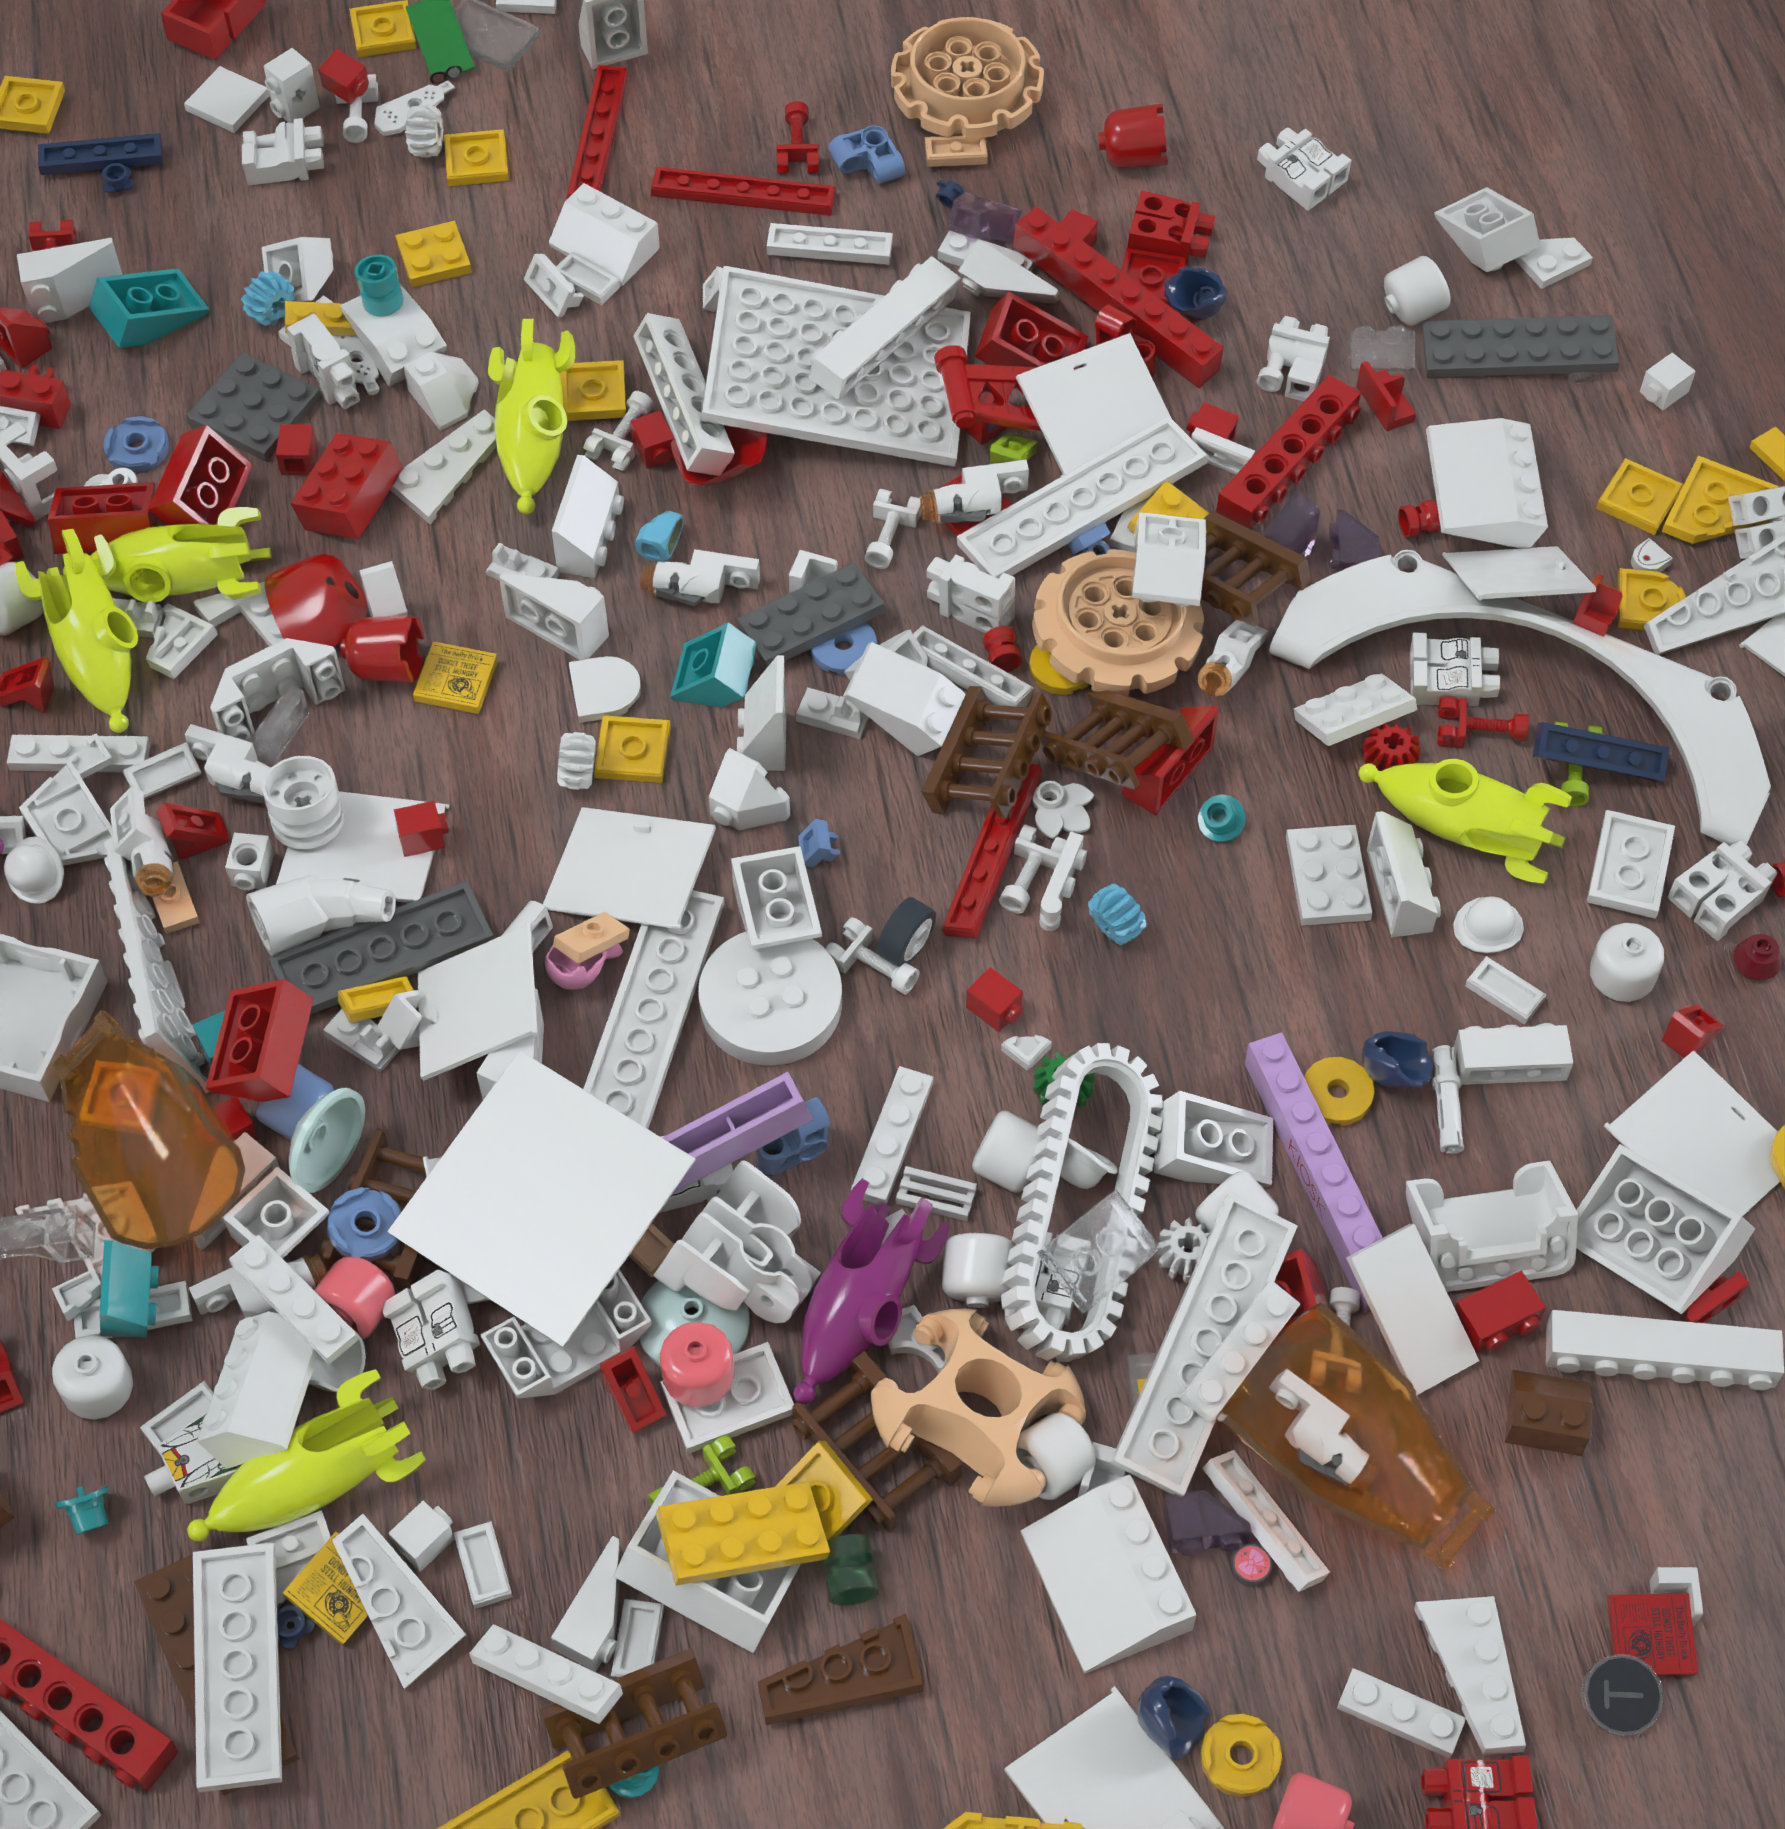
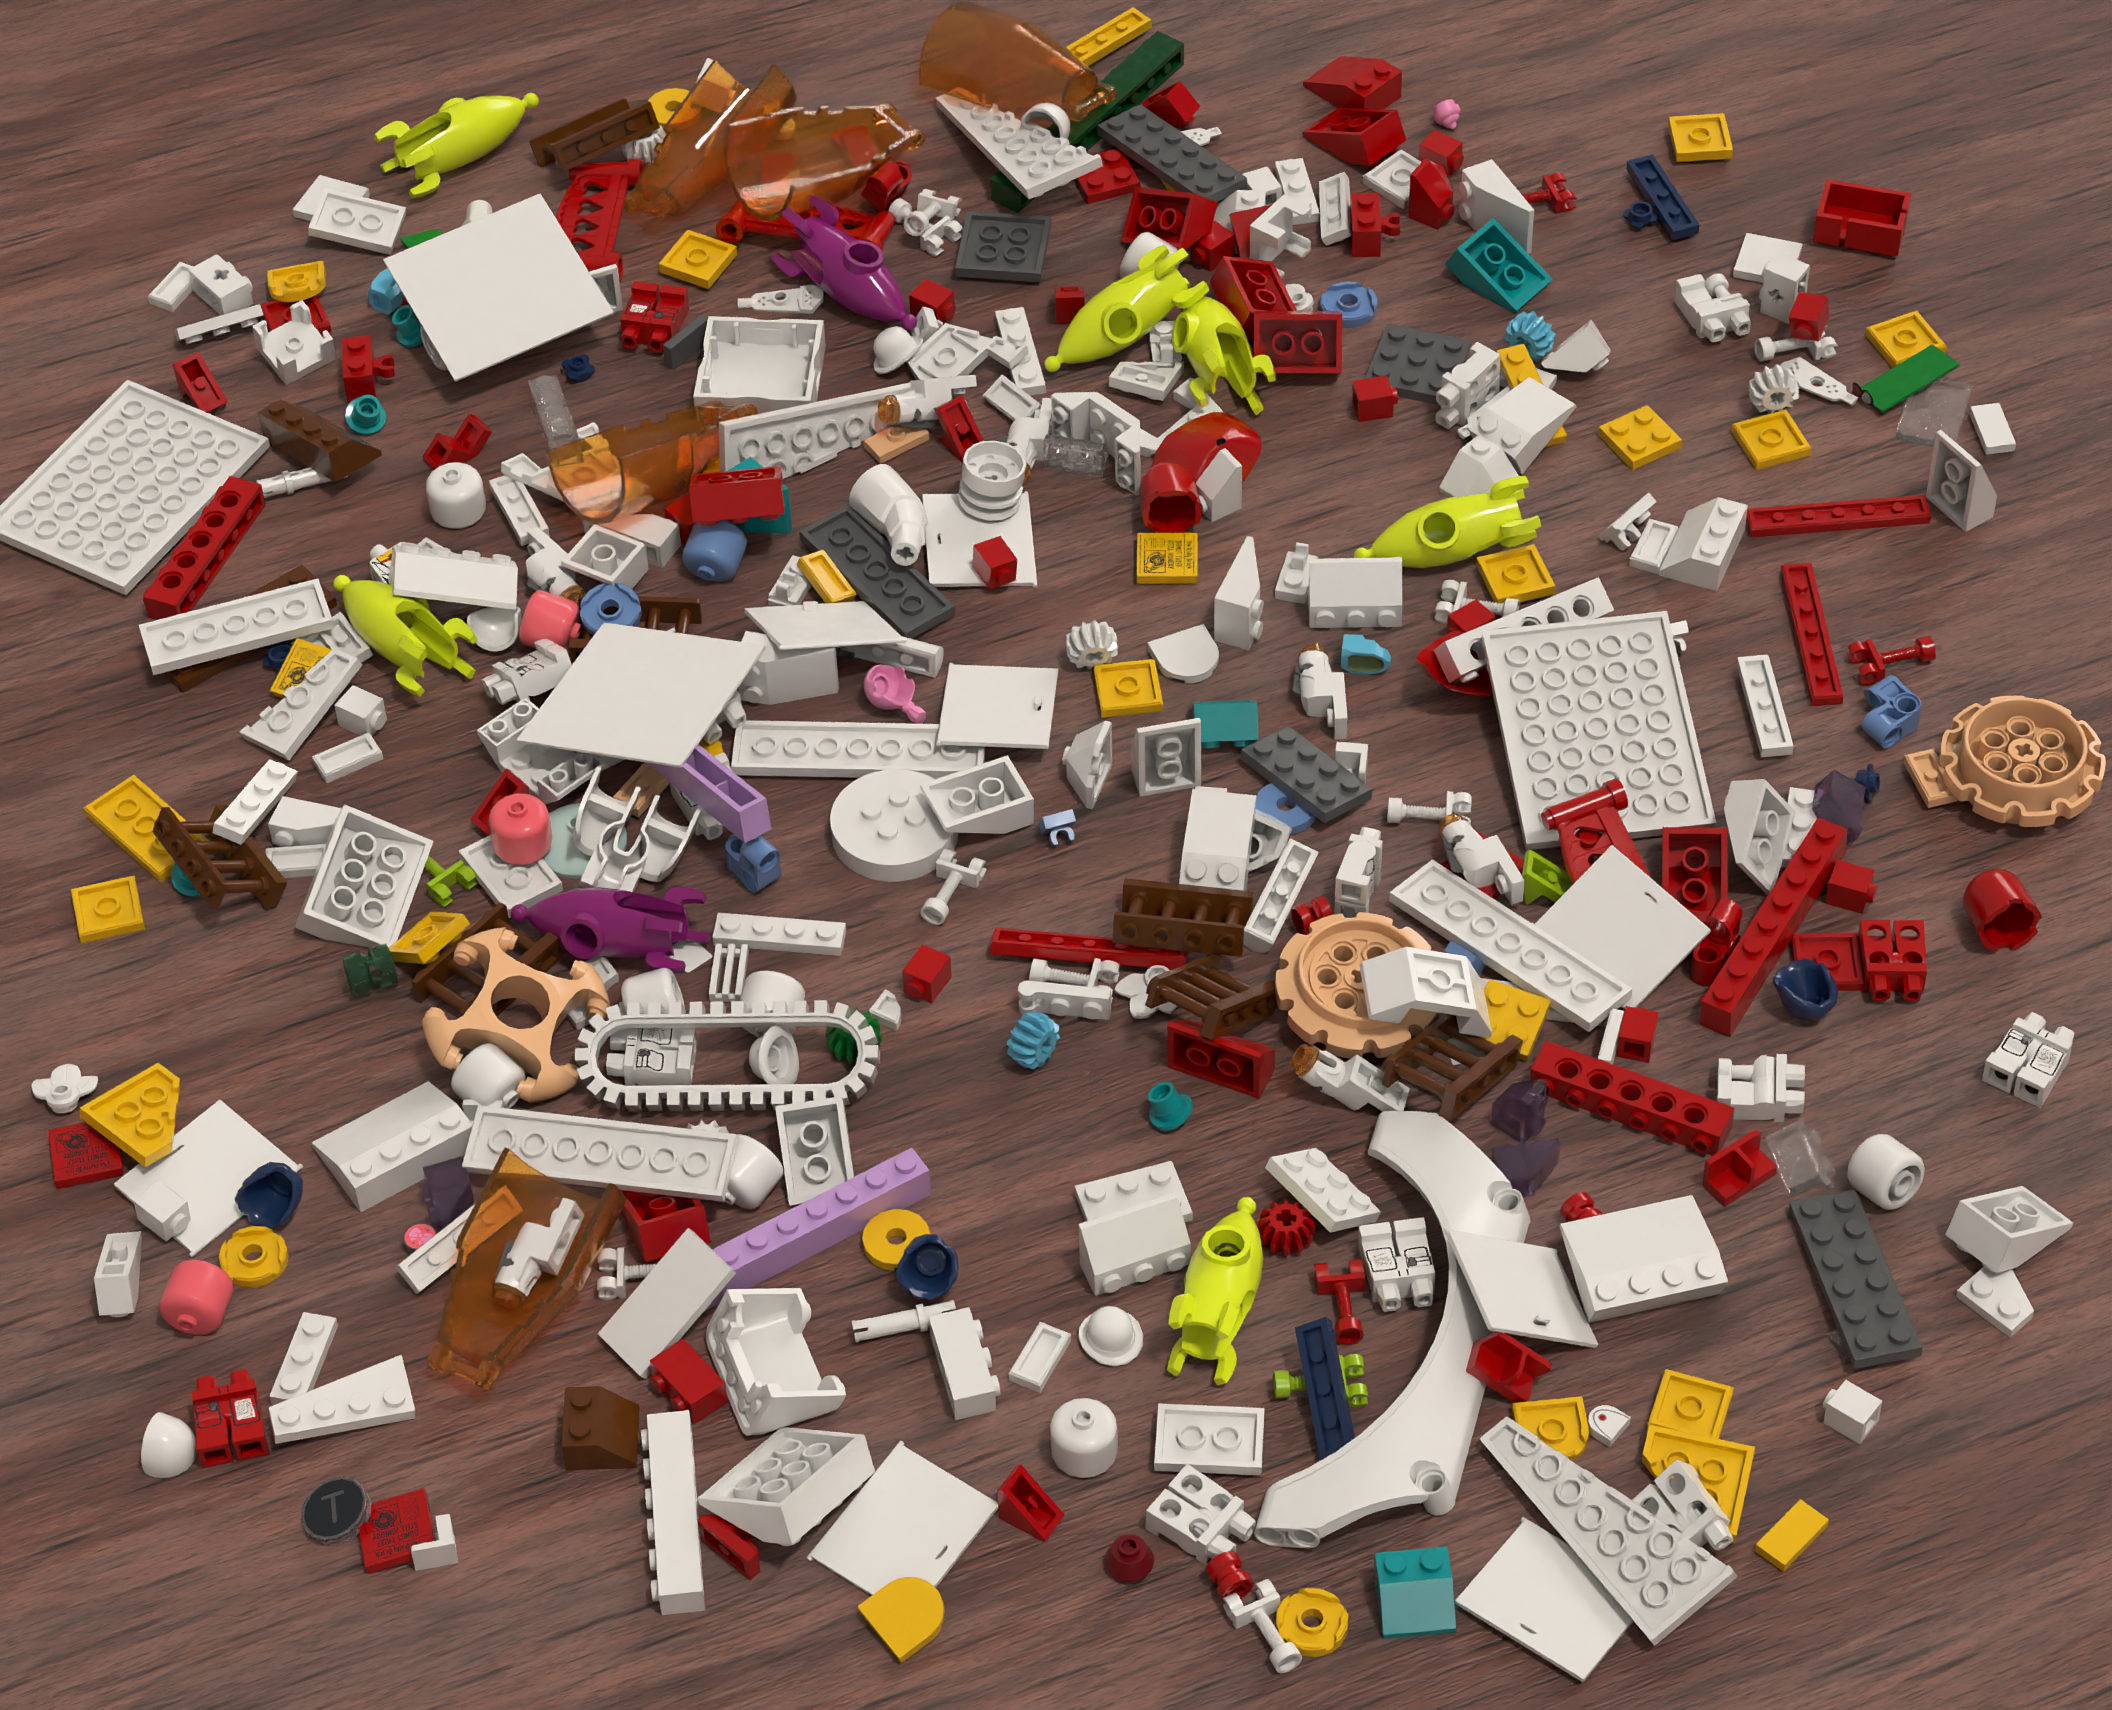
camera: 80 degrees right, 10 degrees down
teal piece [55,1485,110,1535] -> none
teal slope [99,1240,159,1338] -> none
white brick [225,833,274,890] -> none
white plate [229,1234,359,1365] -> none
light aqua dish [289,1088,365,1193] -> none
red brick [290,432,404,540] -> none
teal wheel [355,255,404,316] -> none
white panel [377,990,423,1050] -> none
white wing [390,410,497,525] -> none
light nougat plate [553,912,630,964] -> none
yellow plate [656,1481,830,1586] -> none
reddish brown wing [758,1613,924,1725] -> none
white brick [809,256,961,400] -> none
black wheel [877,897,936,967] -> none
clear tile [1037,1189,1161,1314] -> none
white plate [1179,1279,1300,1423] -> none

